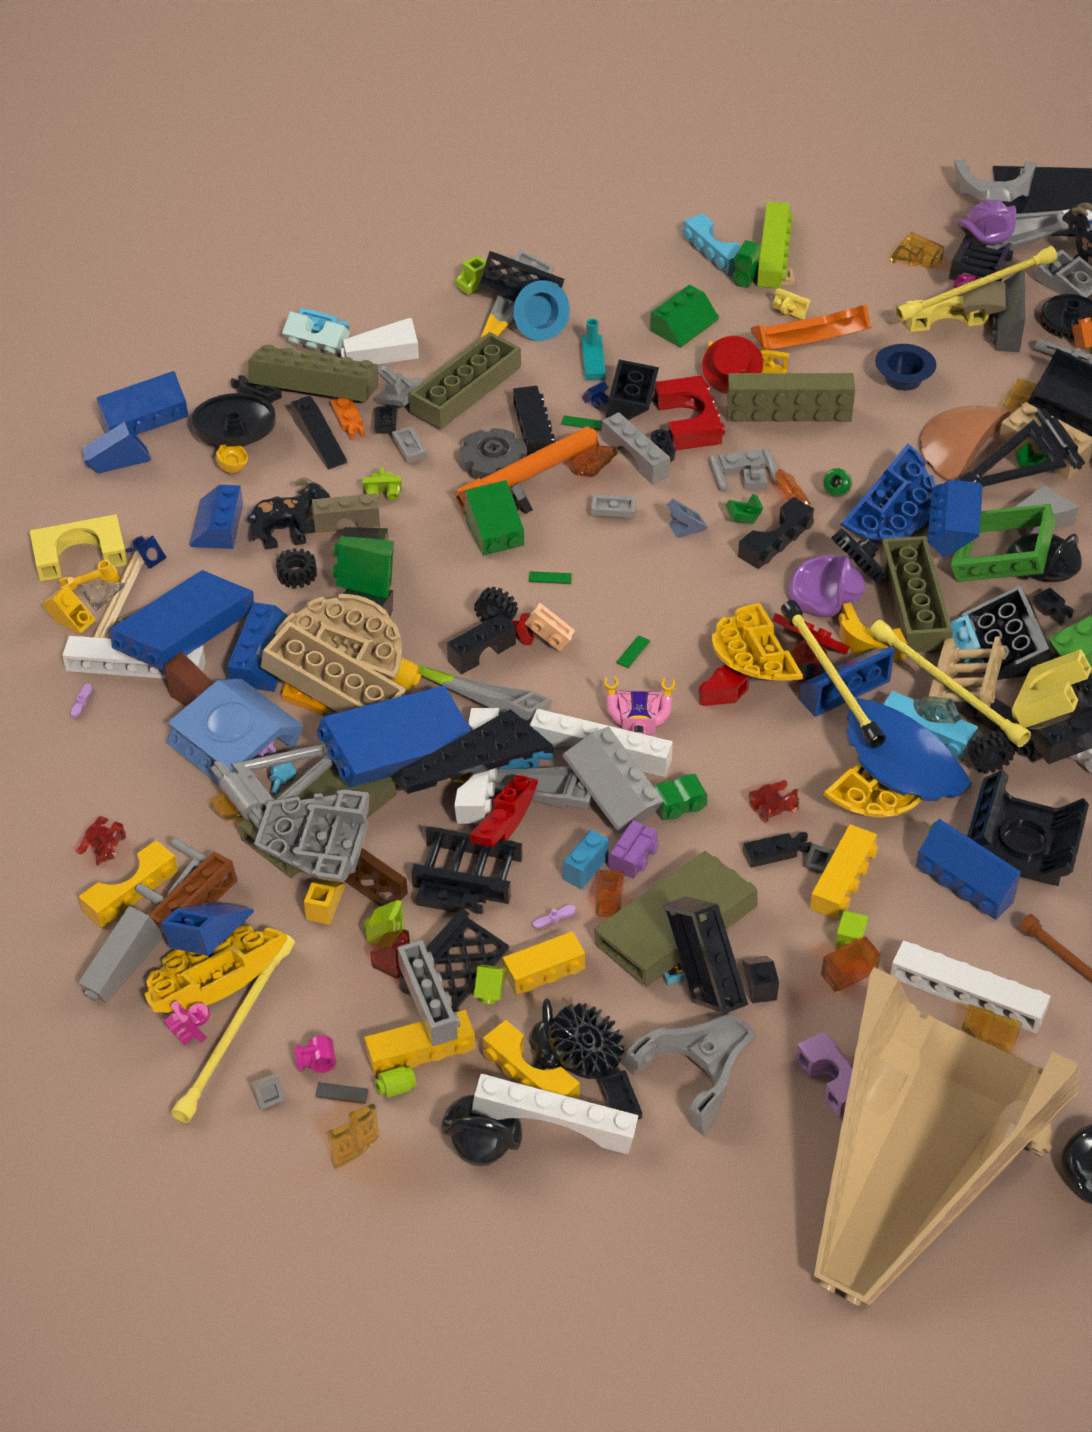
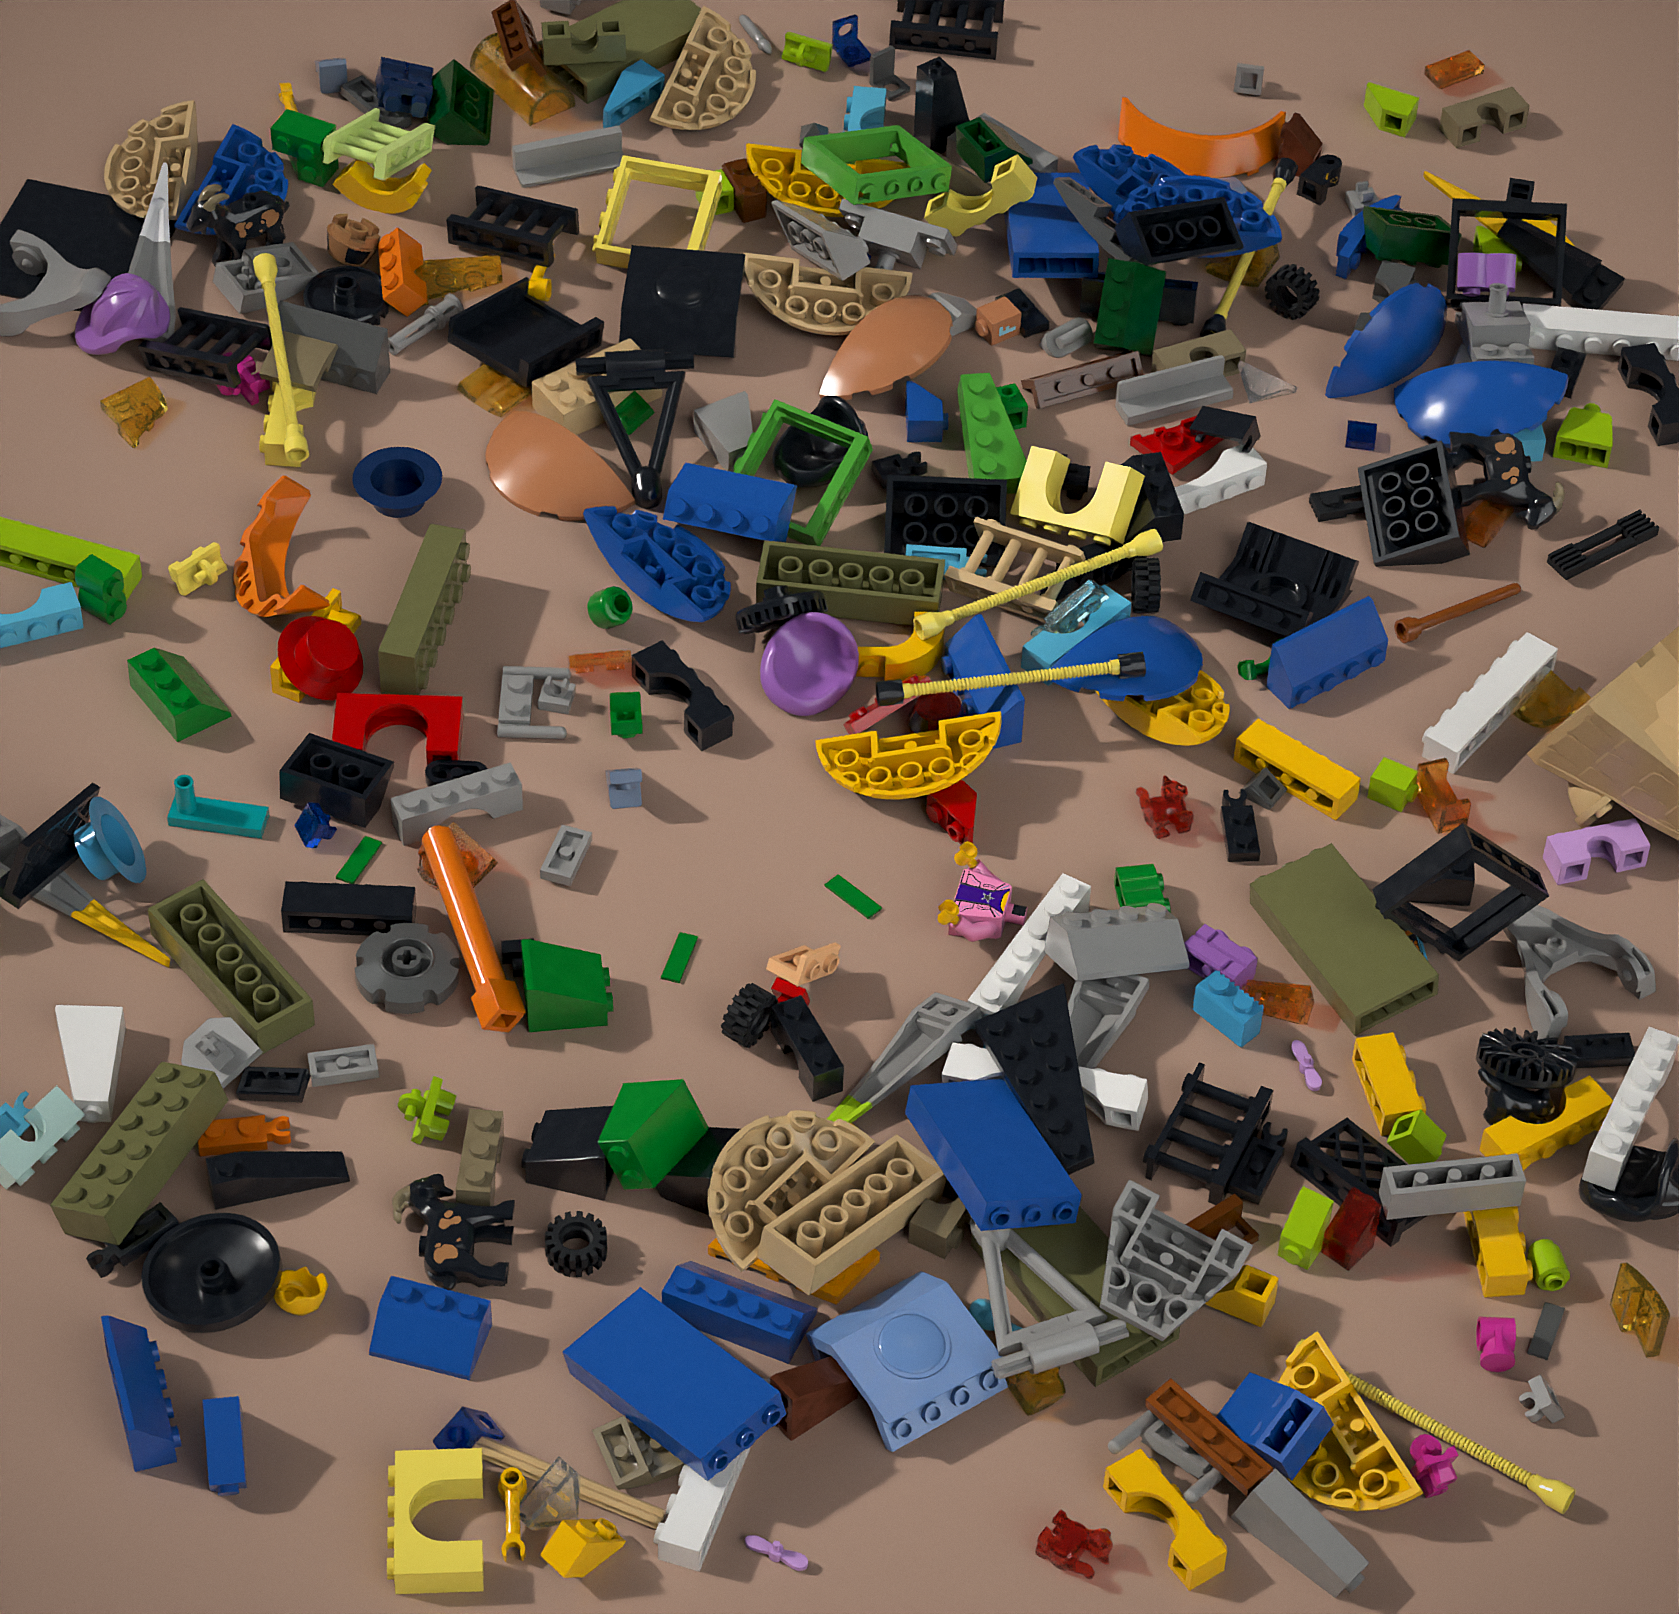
camera: 80 degrees left, 0 degrees up
red slope [470,775,538,847] -> none

